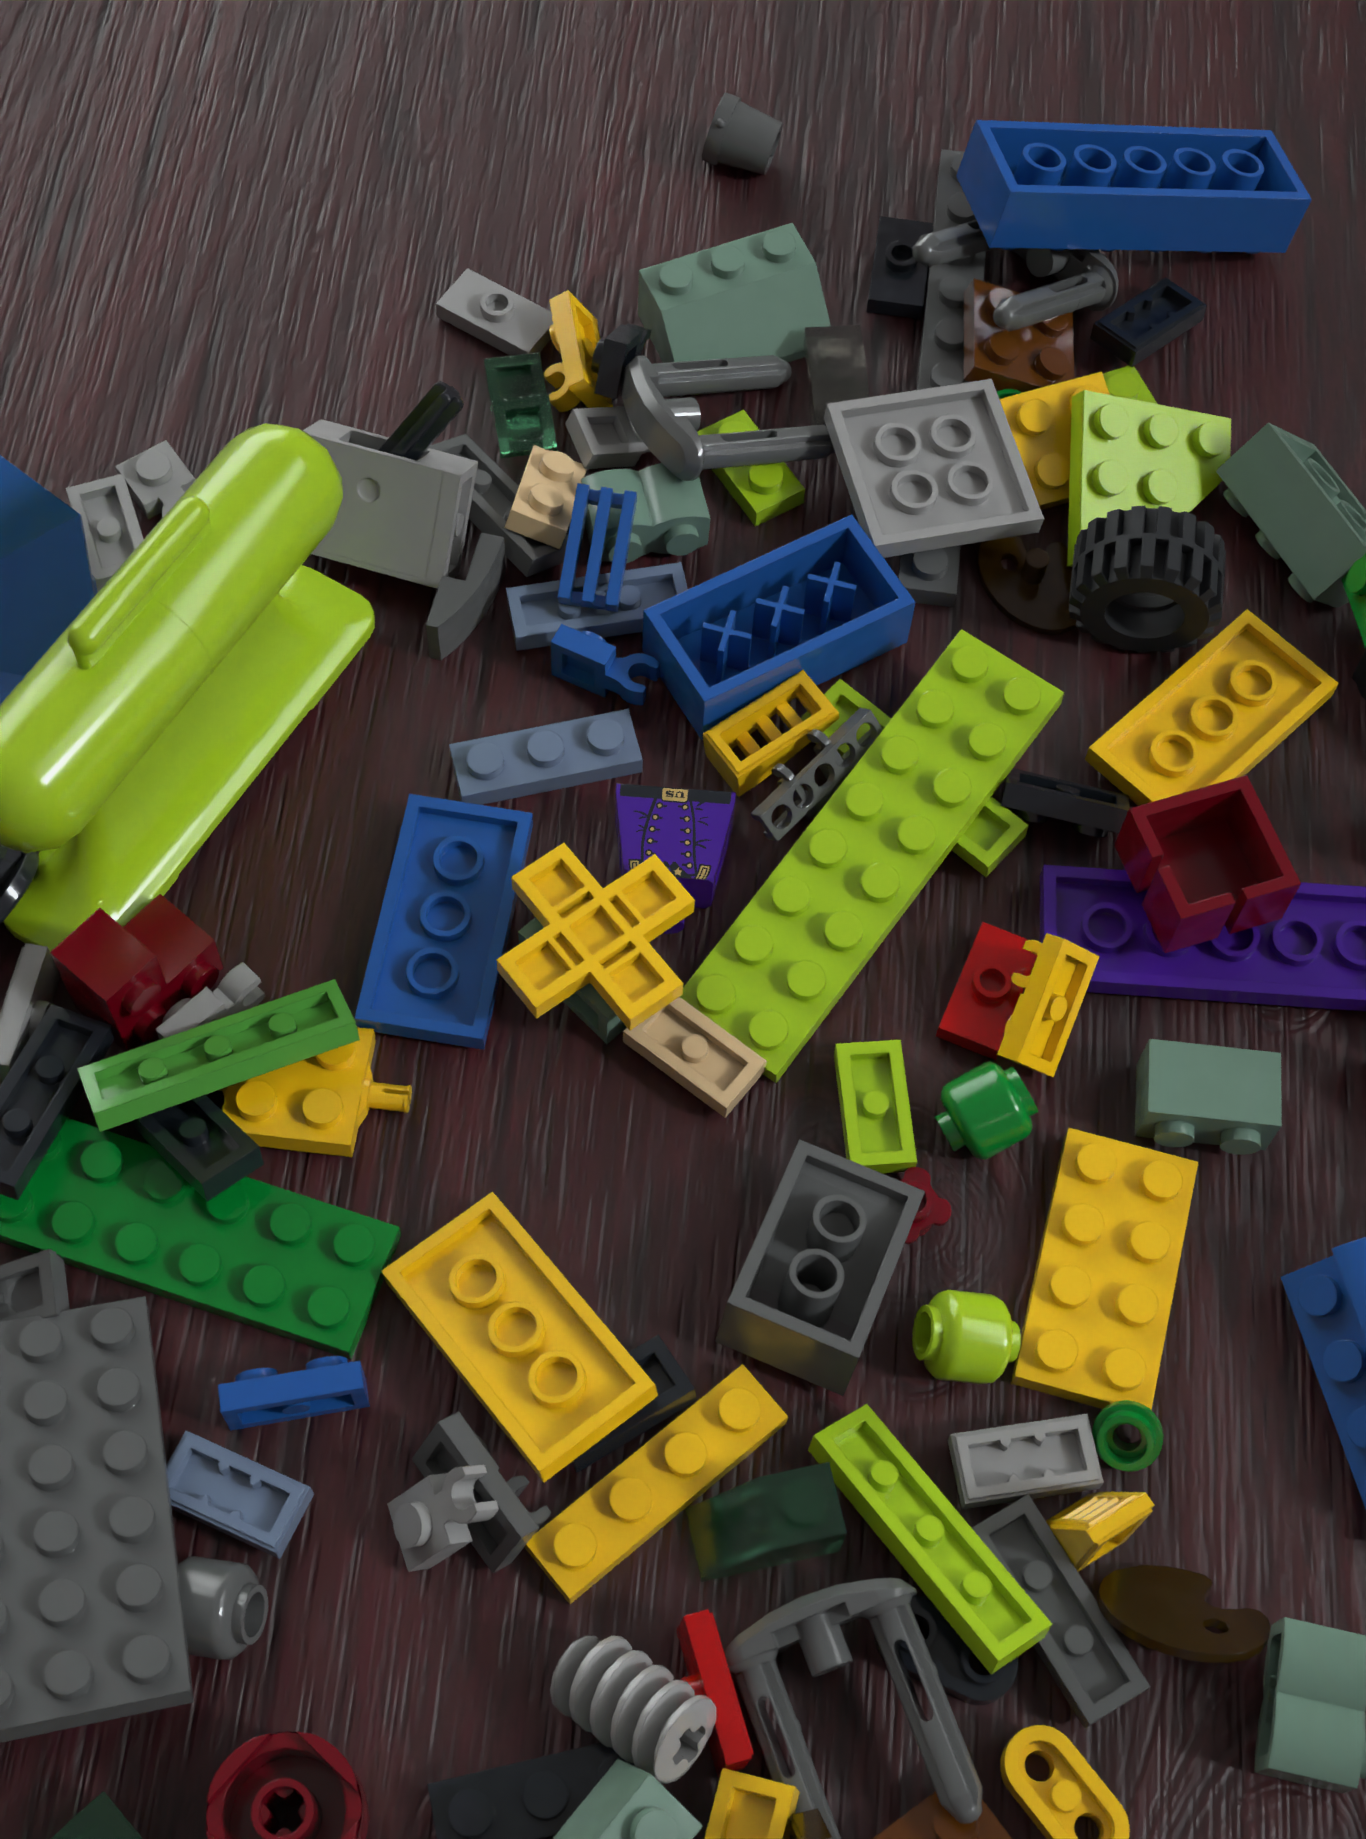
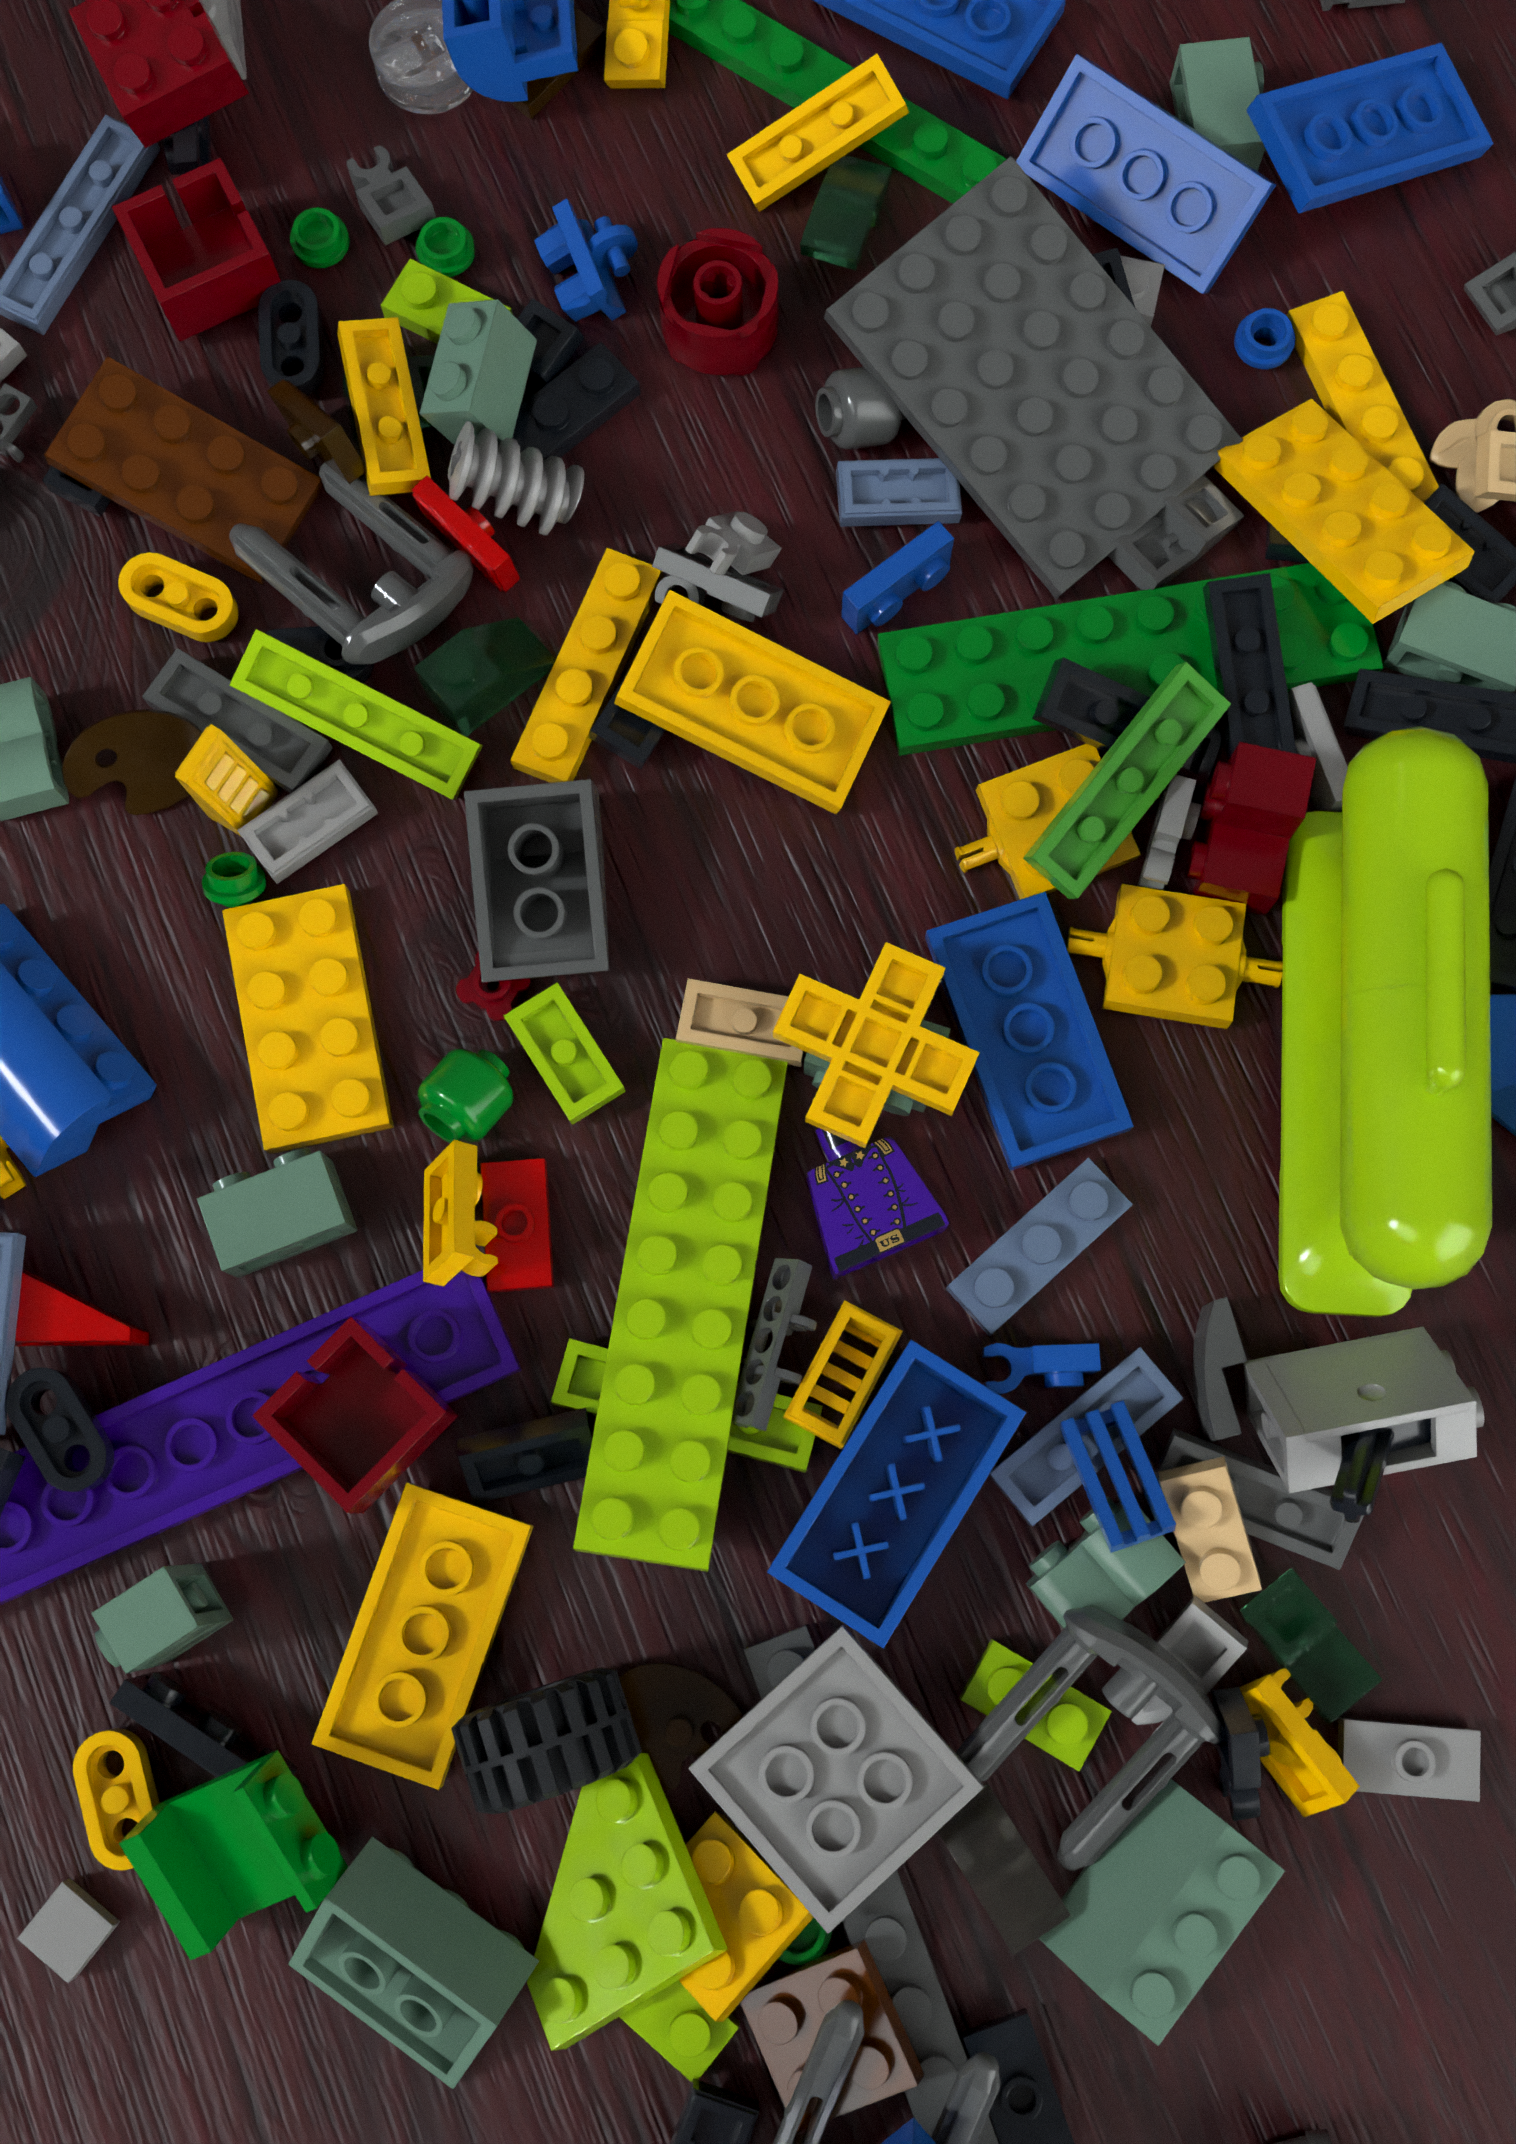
camera: 160 degrees right, 15 degrees up
lime head [912,1290,1021,1384] -> none
none -> yellow plate [1066,884,1283,1029]

